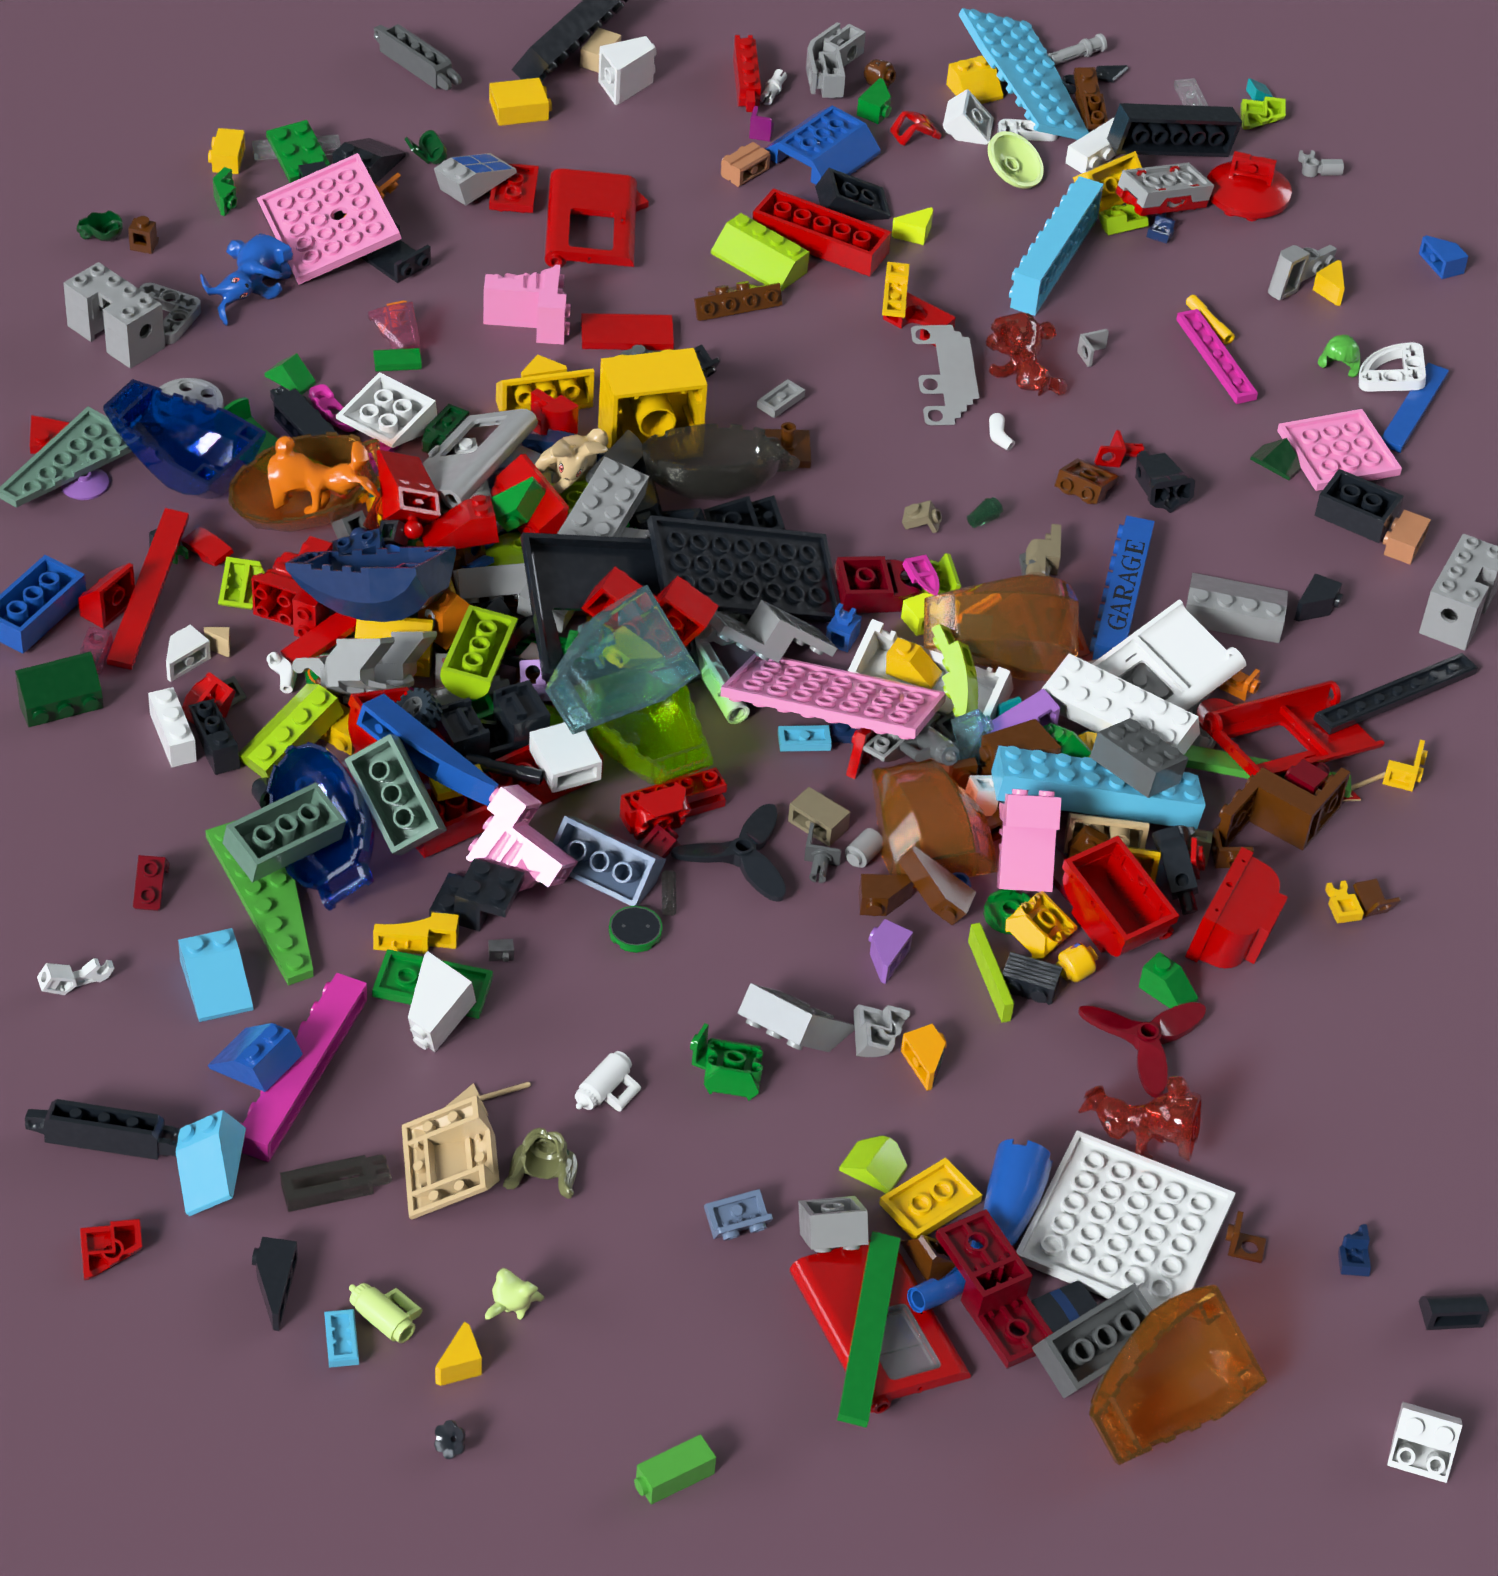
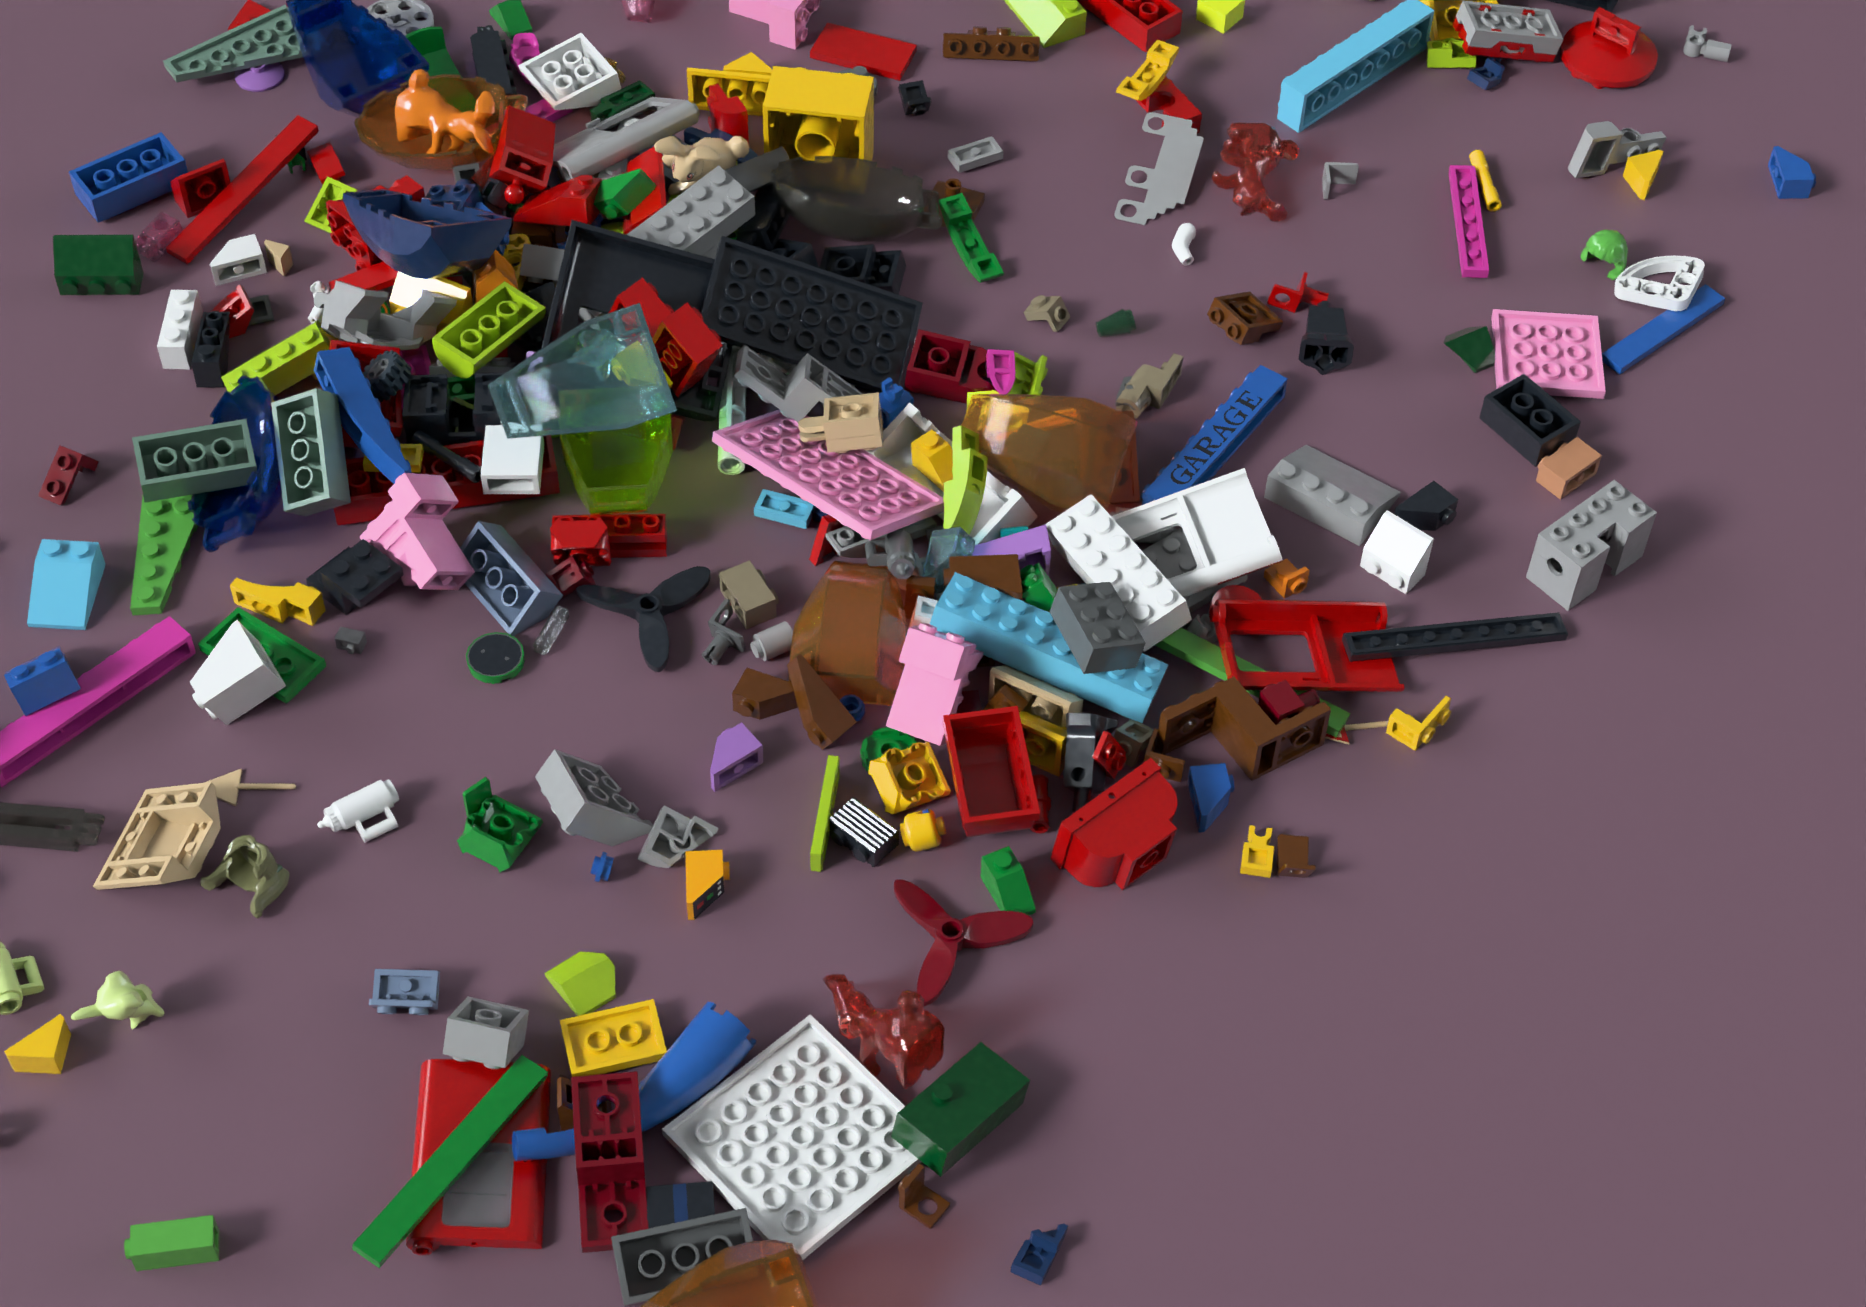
camera: 25 degrees right, 5 degrees up
green tile [373,348,422,372] -> none
none -> blue plate [590,852,614,882]
none -> tan brick [798,392,883,454]
none -> dark green brick [891,1042,1030,1177]
none -> green slope [939,193,1004,283]
none -> blue slope [1187,763,1235,833]
none -> white slope [1360,510,1434,594]

